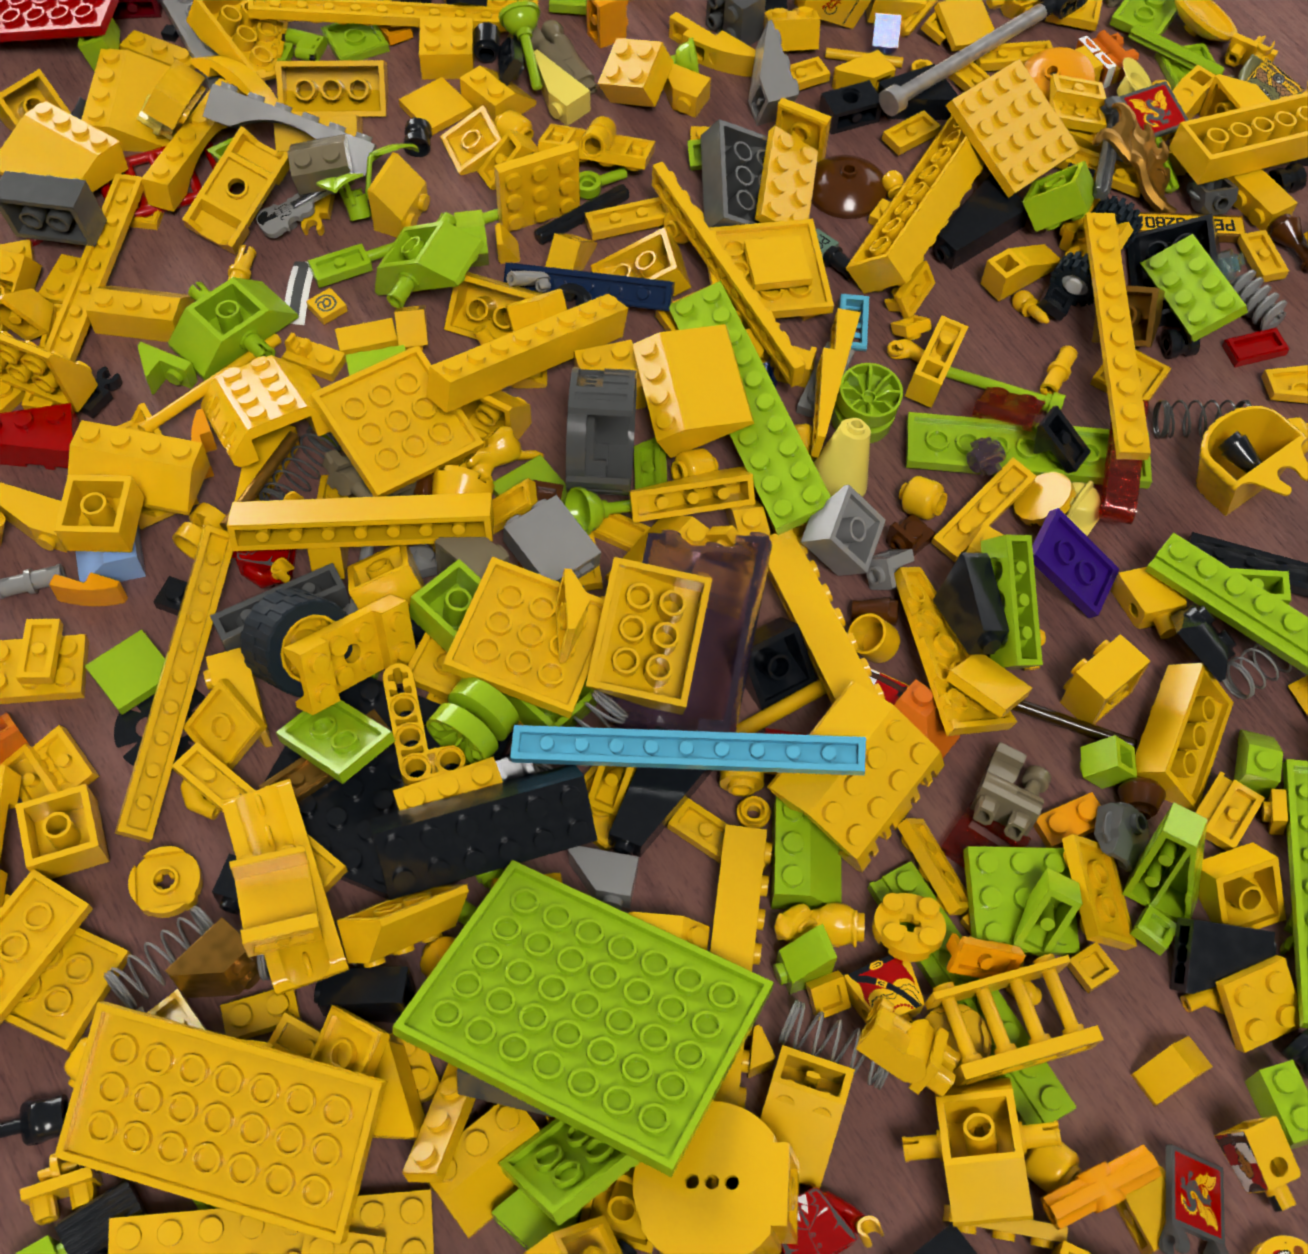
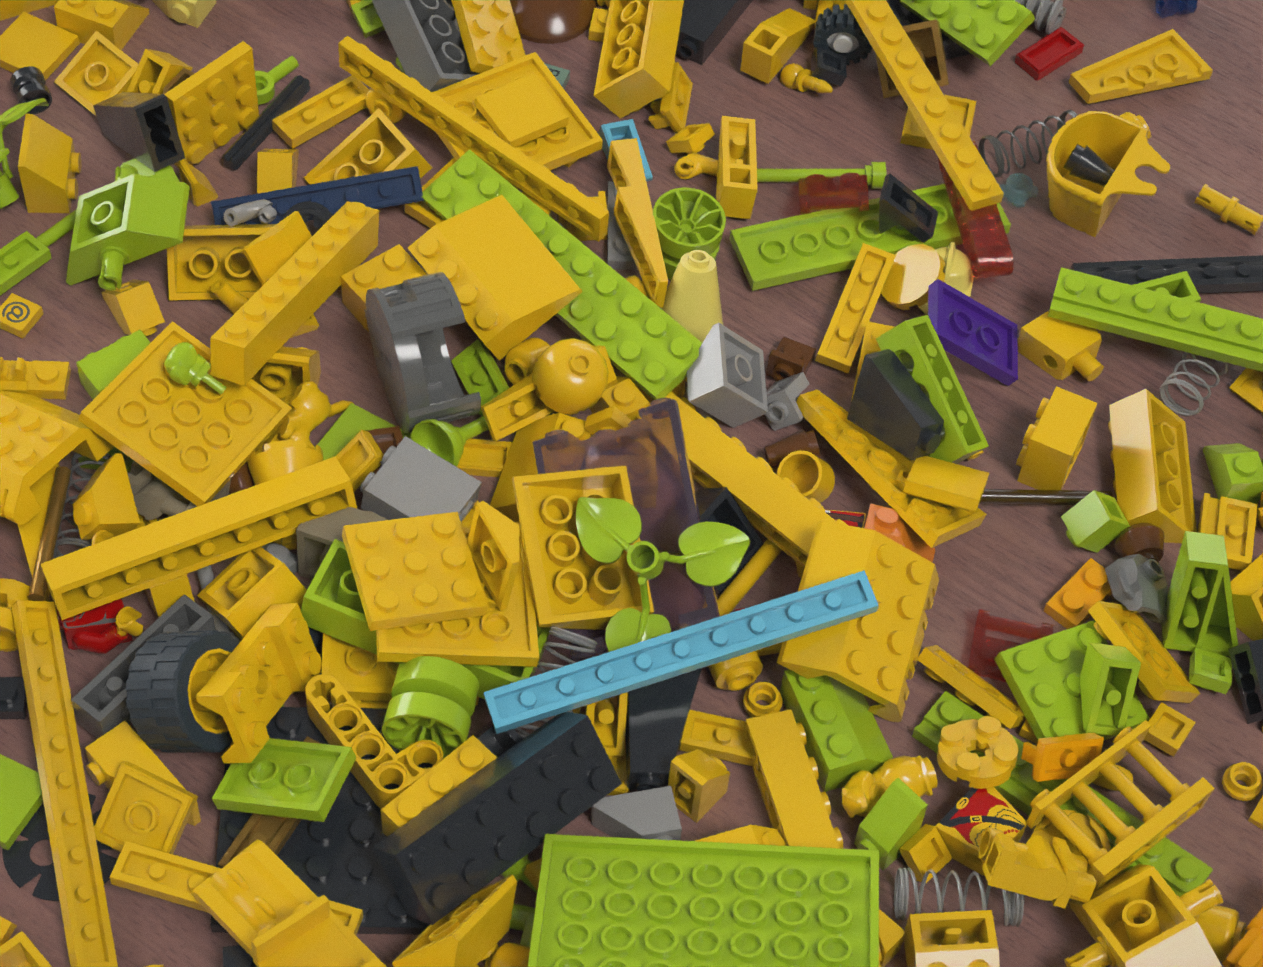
camera: 25 degrees left, 5 degrees down
yellow arm [180,779,221,820] -> none
yellow tile [335,318,398,355] -> none
yellow head [494,110,534,139] -> none
yellow plate [538,116,656,171] -> none
black pin [823,246,852,280] -> none
yellow head [899,476,947,520] -> none
gear [966,437,1006,476] -> none
dark tan hips [970,742,1051,841] -> none
yellow pin [1040,345,1078,396] -> none
black wheel [1160,328,1200,359] -> none
black slope [1171,604,1237,682] -> none
none -> yellow slope [72,453,140,540]
none -> black slope [93,92,185,172]
none -> lime piece [164,342,227,394]
none -> yellow plate [342,512,488,631]
none -> yellow cylinder [532,338,609,415]
none -> lime plant [576,497,750,652]
none -> yellow slope [668,749,730,823]
none -> clear light blue plate [999,173,1038,208]
none -> yellow plate [1222,762,1263,801]

